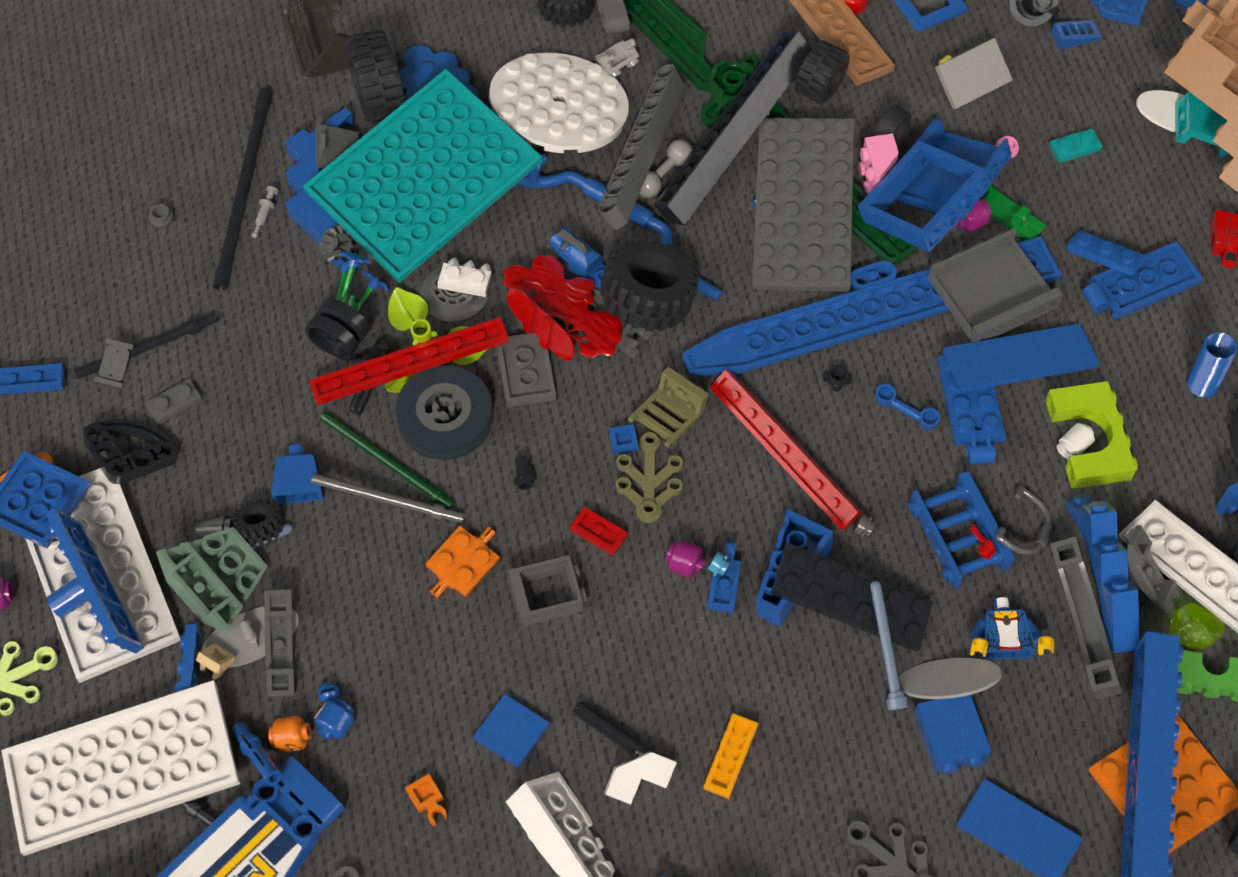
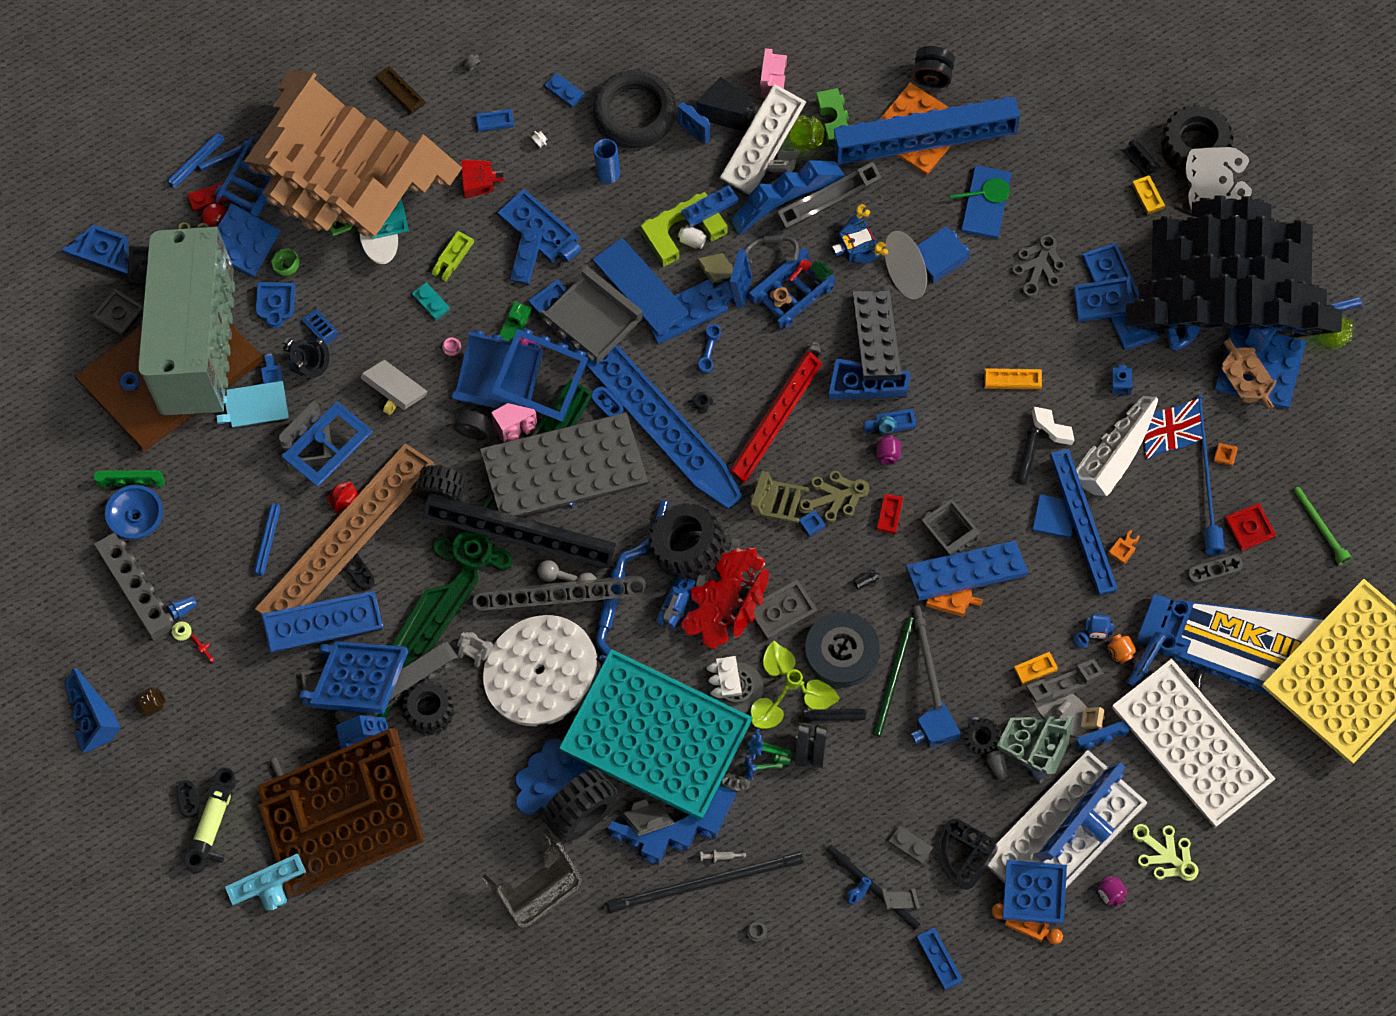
camera: 110 degrees left, 5 degrees up
red plate [309,317,509,406] -> none
sand blue piece [870,581,909,711] -> none
none -> bright green hair [271,249,300,276]
none -> lime hinge [432,231,474,282]
none -> blue plate [681,185,739,227]
none -> olive piece [697,253,733,283]
none -> blue tile [730,249,752,308]
none -> medium nougat plate [770,287,792,308]
none -> dark green plate [810,261,834,281]
none -> blue arm [846,877,871,904]
none -> blue plate [906,541,1028,601]
none -> green piece [948,178,1010,203]
none -> light orange plate [1014,652,1058,686]
none -> blue plate [1049,449,1118,596]

